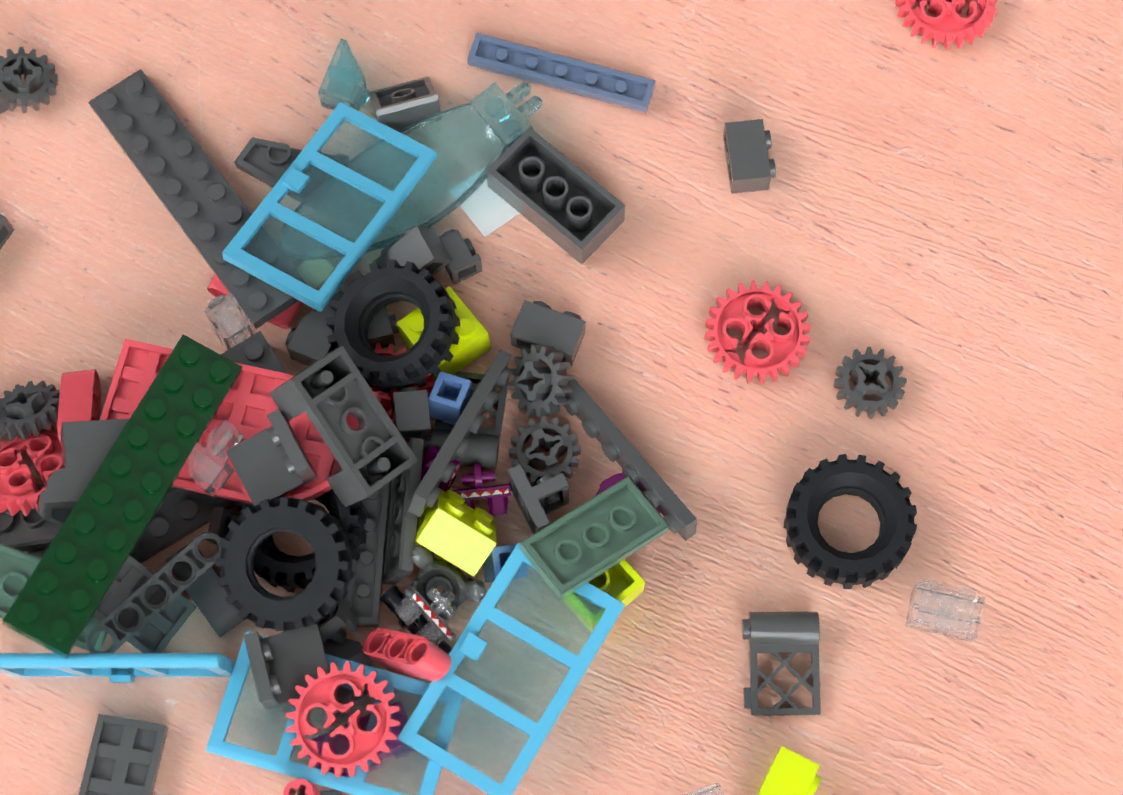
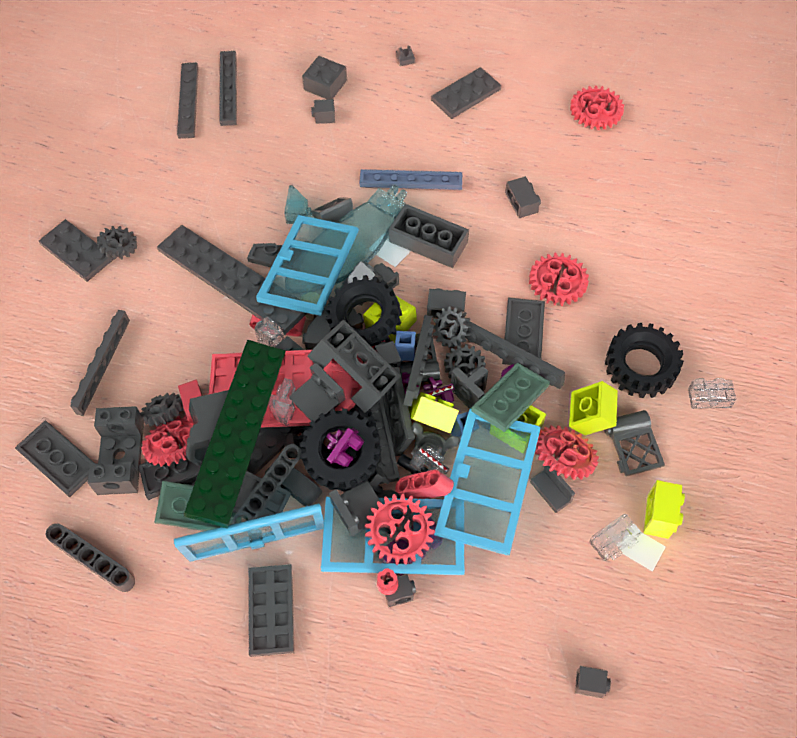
camera: 15 degrees left, 10 degrees down
dark grey gear [833,347,907,419] -> none
none -> magenta hips [326,428,364,467]
none -> dark grey tile [502,297,545,365]
none -> dark grey panel [530,465,575,513]
none -> coral gear [535,425,599,480]
none -> neon yellow brick [569,381,618,436]

